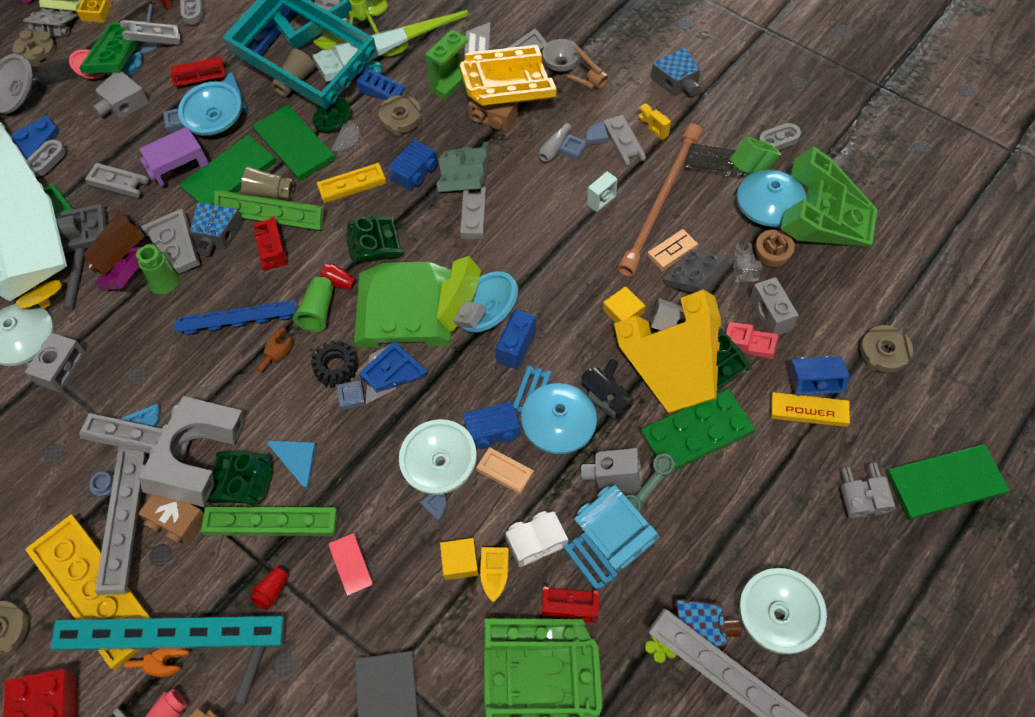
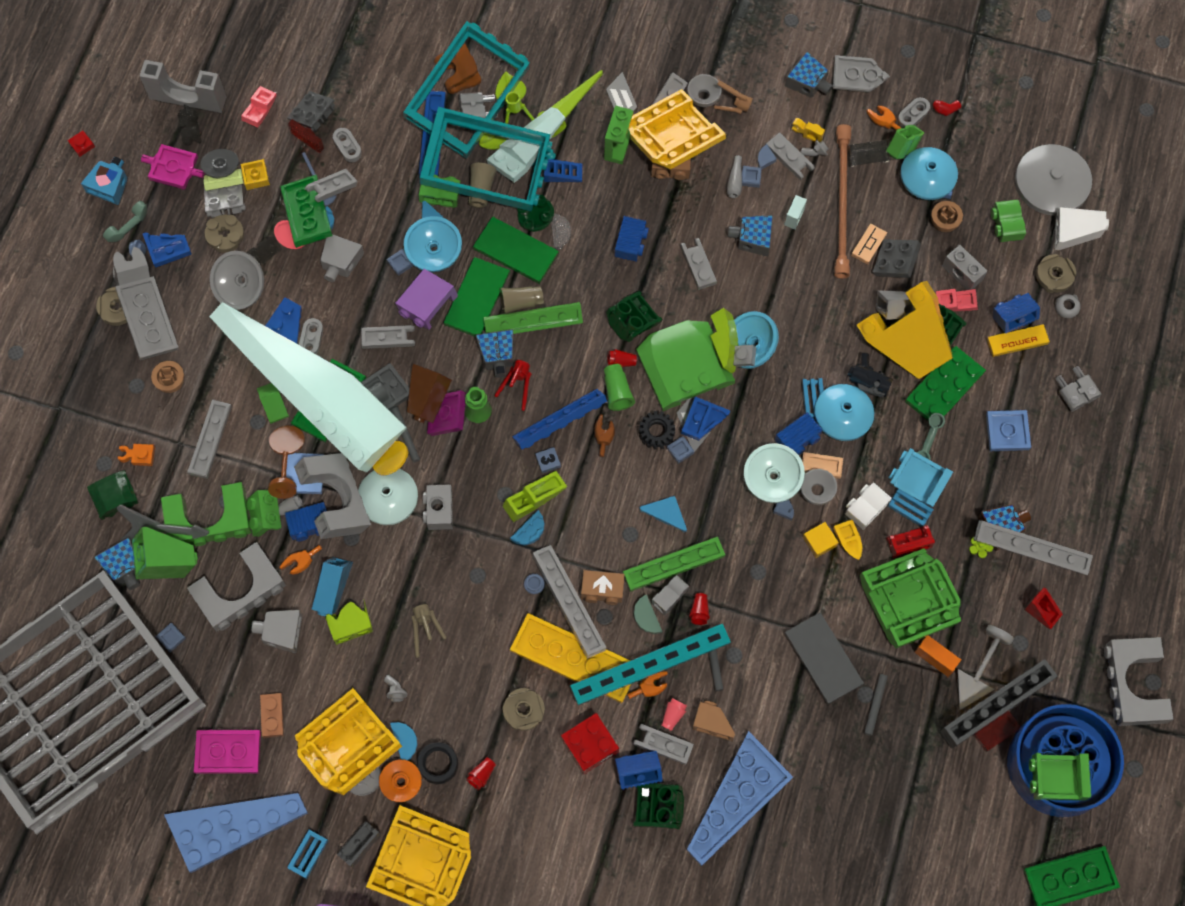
camera: 25 degrees left, 10 degrees up
light grey tile [79,413,191,460] -> none
light grey arch [138,396,243,507] -> none
light grey wing [140,208,200,274] -> none
red piece [170,57,226,87] -> none
dark green slope [207,450,272,506] -> none
red hinge [253,216,288,271] -> none
yellow tile [316,163,386,203] -> none
coral slope [328,533,373,595] -> none
dark tan plate [379,96,421,136] -> none
sand green slope [436,142,490,192] -> none
blue brick [495,310,536,369] -> none
light grey torso [581,448,642,492] -> none
yellow piece [603,286,645,323] -> none
clear piece [733,243,762,282] -> none
light aqua dish [739,568,827,654] -> none
bright green wedge [781,146,878,247] -> none
green tile [886,444,1010,521] -> none
none -> bright green brick [419,174,460,208]
none -> red plant [494,360,532,411]
none -> lime slope [502,471,567,522]
none -> sand blue tile [535,447,561,473]
none -> sand green tile [634,595,663,634]
none -> light grey leg [652,575,689,616]
none -> torso [728,215,773,256]
none -> light grey plate [801,140,829,156]
none -> light grey piece [801,469,837,505]
none -> light grey tile [833,55,890,92]
none -> orange hand [867,106,901,130]
none -> red arm [932,100,961,116]
none -> medium blue plate [986,410,1031,451]
none -> bright green brick [991,200,1026,242]
none -> light grey dish [1015,144,1092,216]
none -> white slope [1055,207,1109,250]
none -> light grey piece [1055,294,1080,318]

